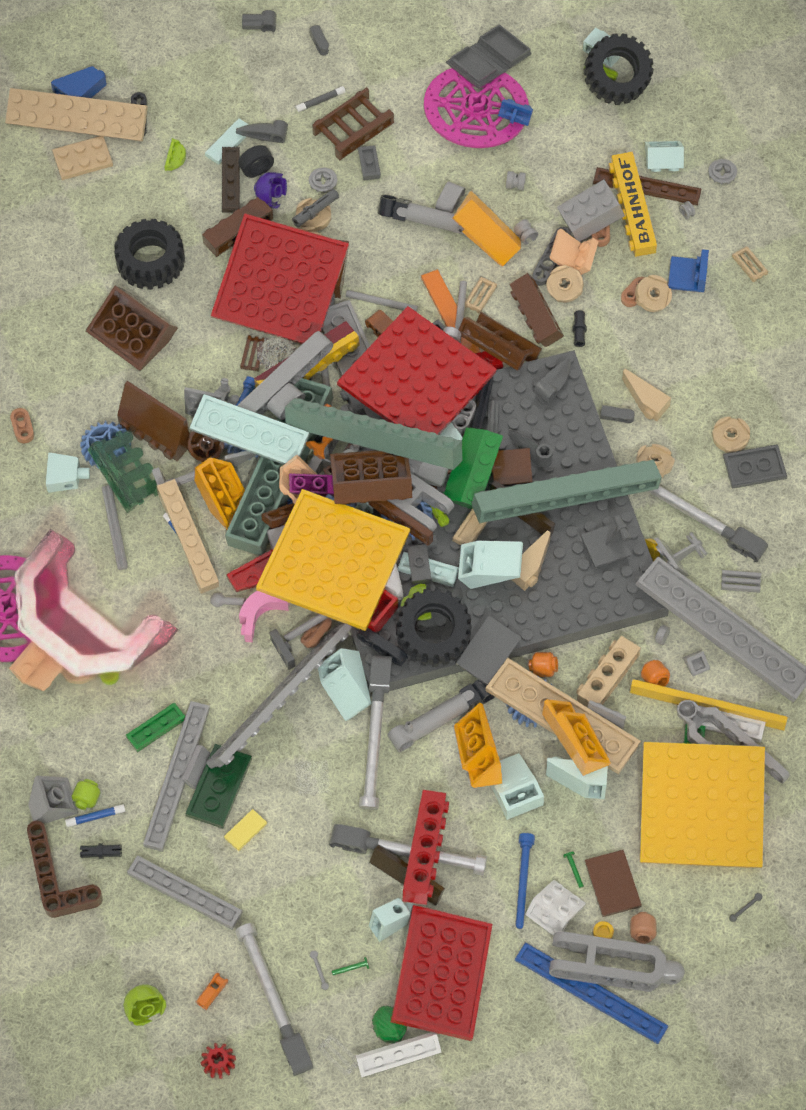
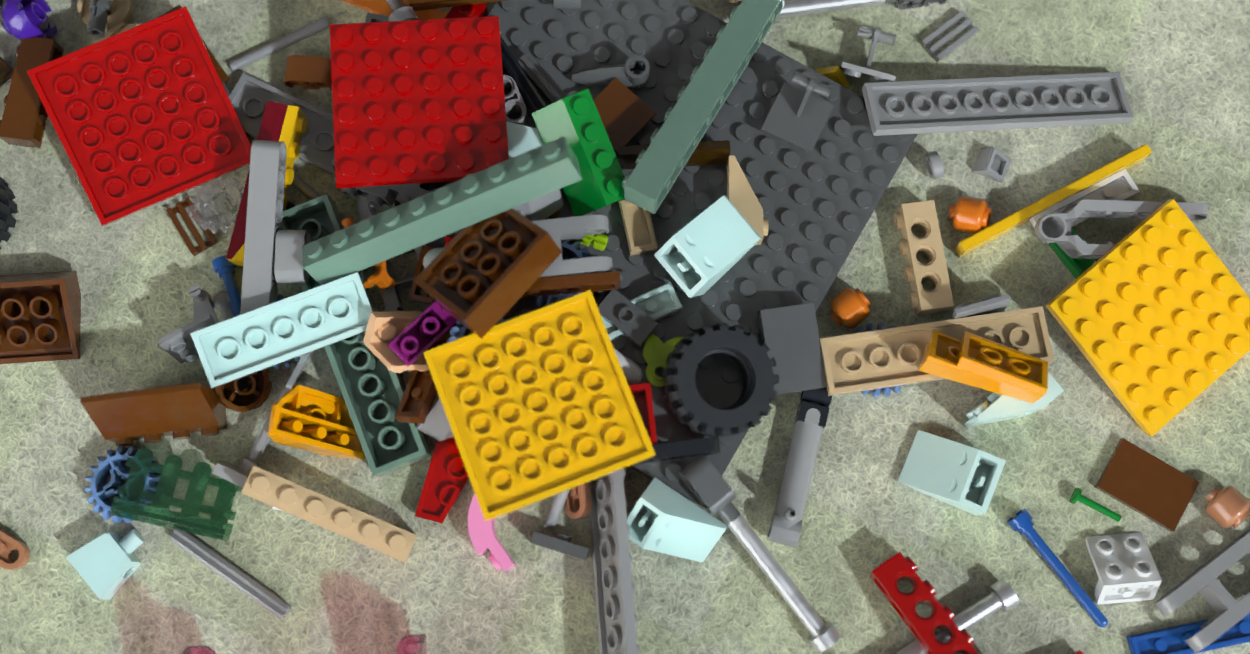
camera: 45 degrees left, 15 degrees up
light grey bar [210,593,246,607] -> none
light orange slope [454,703,502,788] -> none
yellow tile [593,921,614,939] -> none

